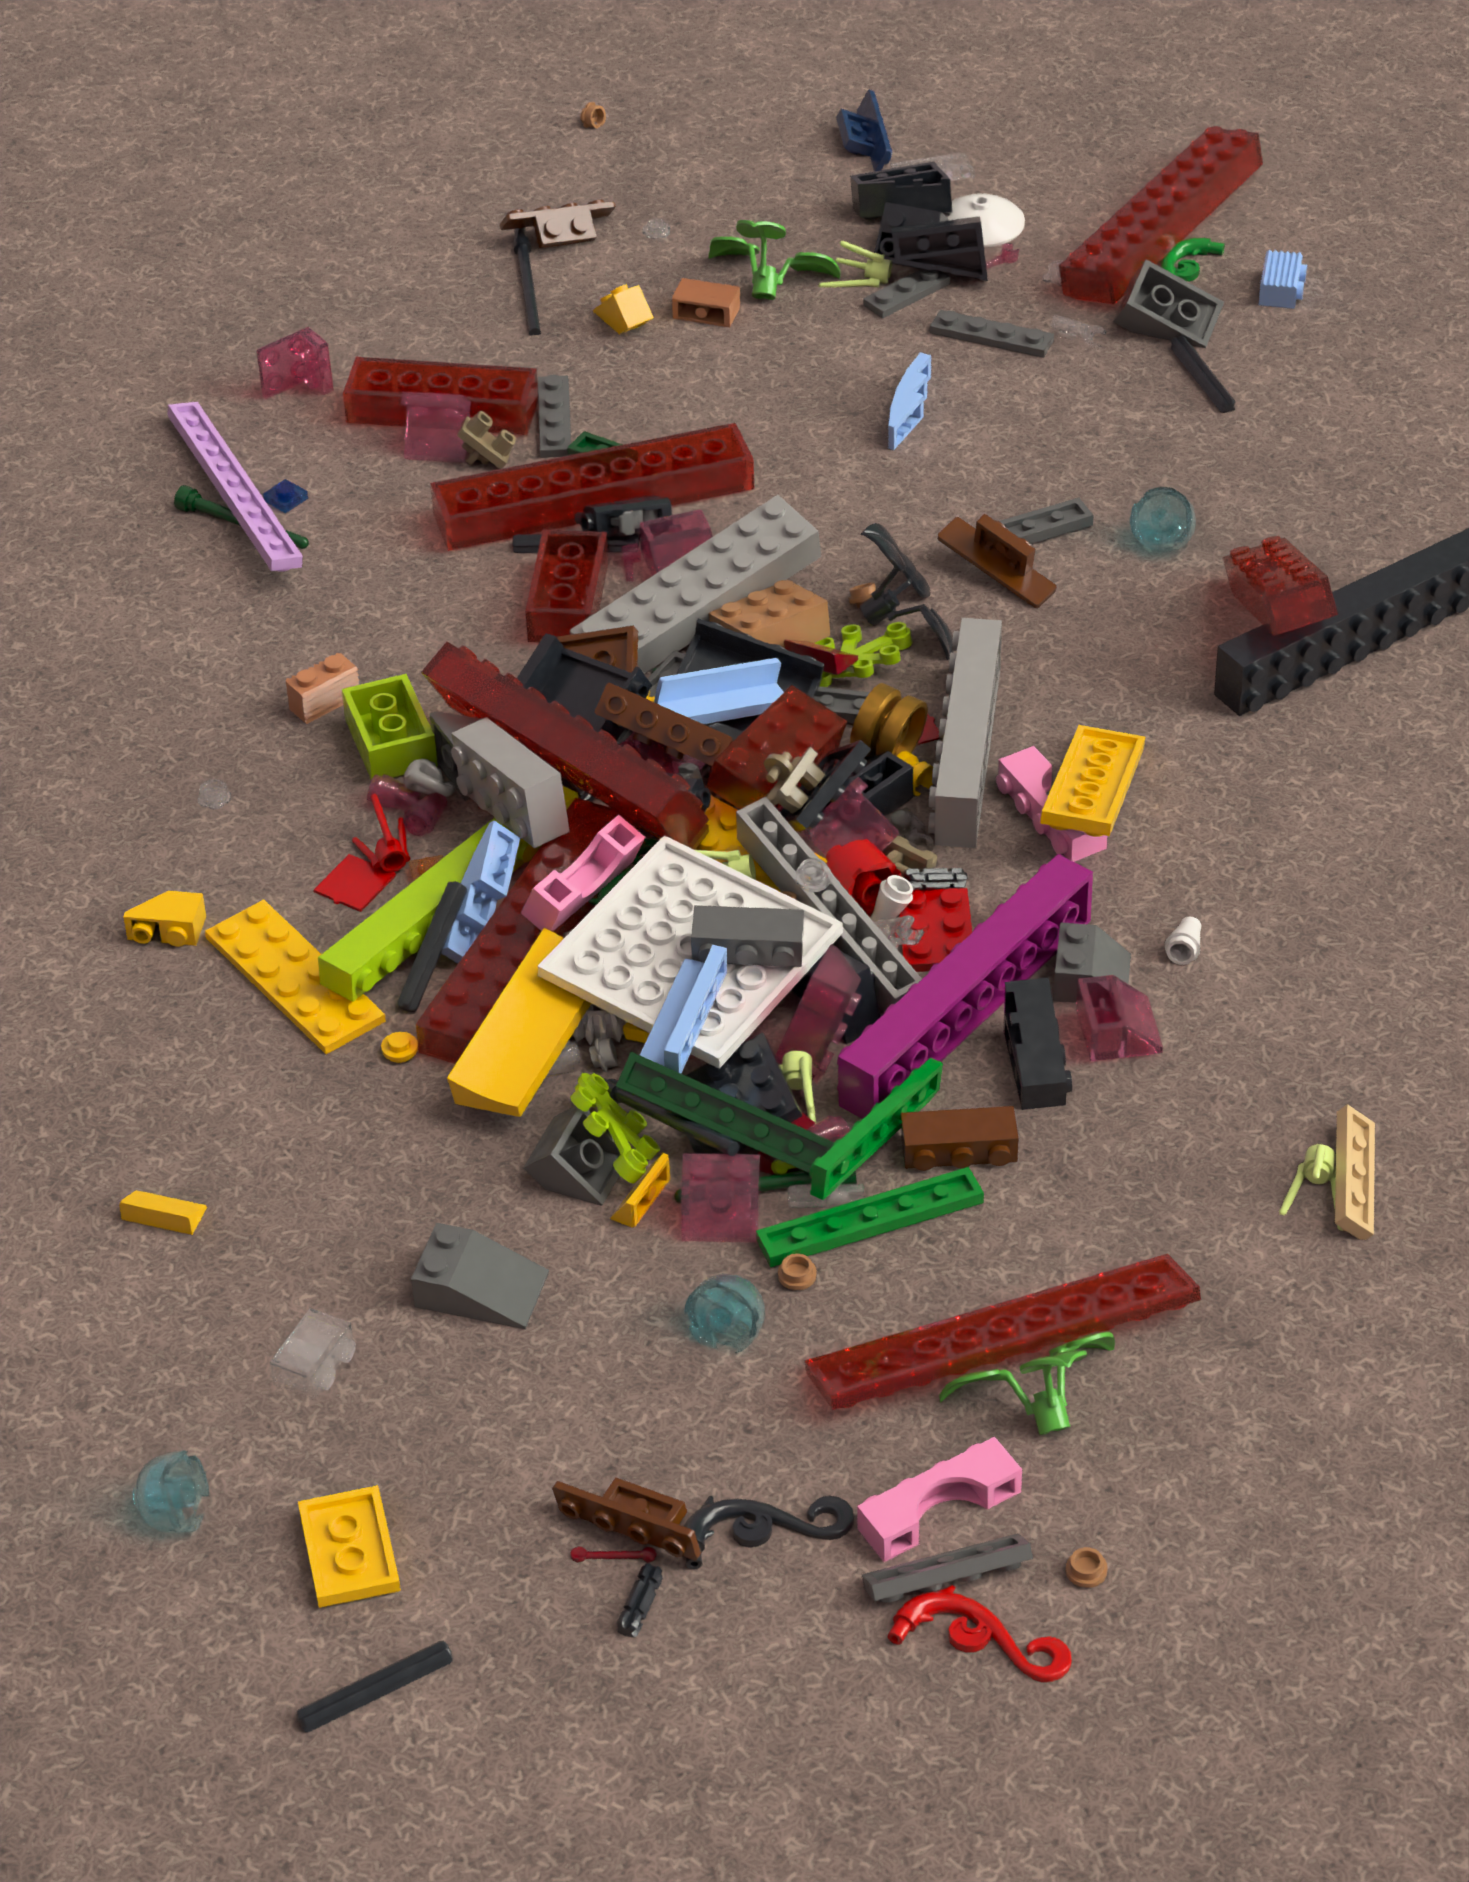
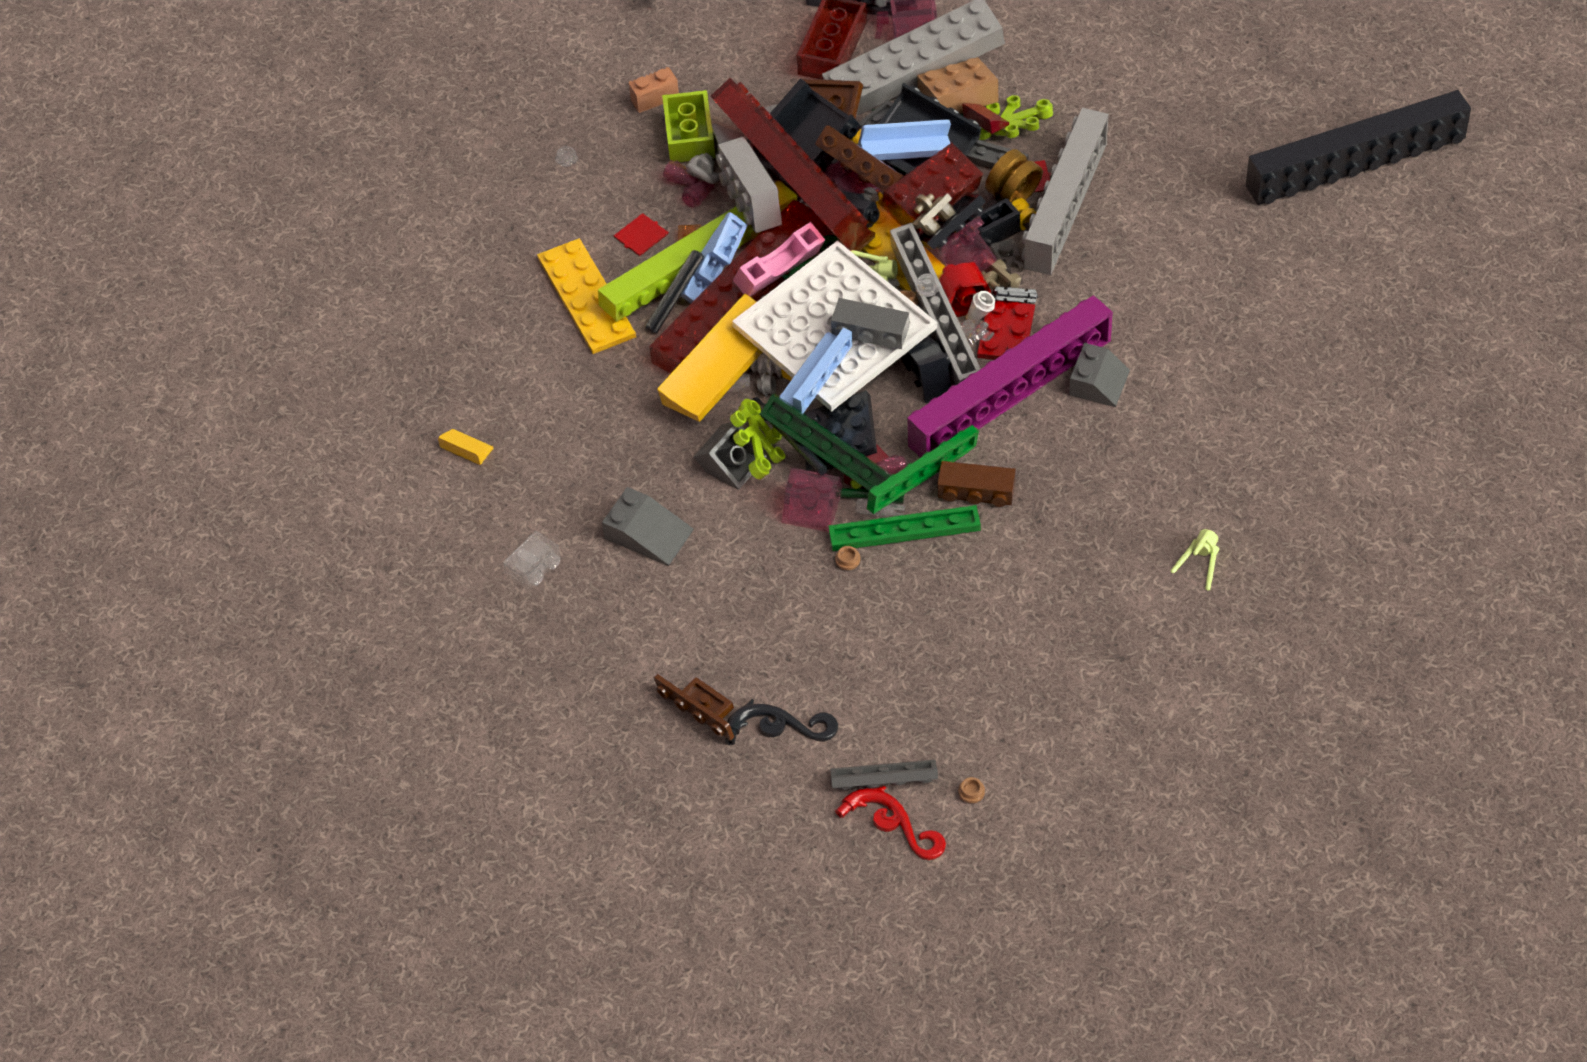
camera: 15 degrees right, 10 degrees up
yellow slope [123,891,206,947] -> none
clear light blue cylinder [133,1450,209,1534] -> none
black axle [296,1640,453,1732] -> none
yellow plate [298,1485,401,1608] -> none
red plant [352,794,411,872] -> none
yellow plate [381,1032,418,1063] -> none
dark red hinge [570,1546,657,1563] -> none
yellow slope [610,1153,670,1228] -> none
black axle [617,1563,663,1637] -> none
clear light blue cylinder [684,1273,765,1353] -> none
clear pink slope [775,944,861,1081] -> none
yellowish green plant [780,1051,816,1123] -> none
clear red plate [805,1254,1201,1410] -> none
medium nougat plate [848,582,877,608] -> none
bright pink arch [857,1437,1022,1562] -> none
black plant [860,523,954,660] -> none
reddish brown bracket [937,514,1057,608] -> none
bright green plant [939,1332,1115,1435] -> none
dark grey plate [975,497,1094,544] -> none
bright pink arch [996,746,1108,862] -> none
black wedge [1003,978,1072,1110] -> none
yellow plate [1040,725,1146,837] -> none
clear pink slope [1076,975,1163,1061] -> none
clear light blue cylinder [1130,486,1197,553] -> none
white cone [1165,917,1201,965] -> none
clear red brick [1222,536,1338,636] -> none
tan plate [1335,1104,1375,1240] -> none

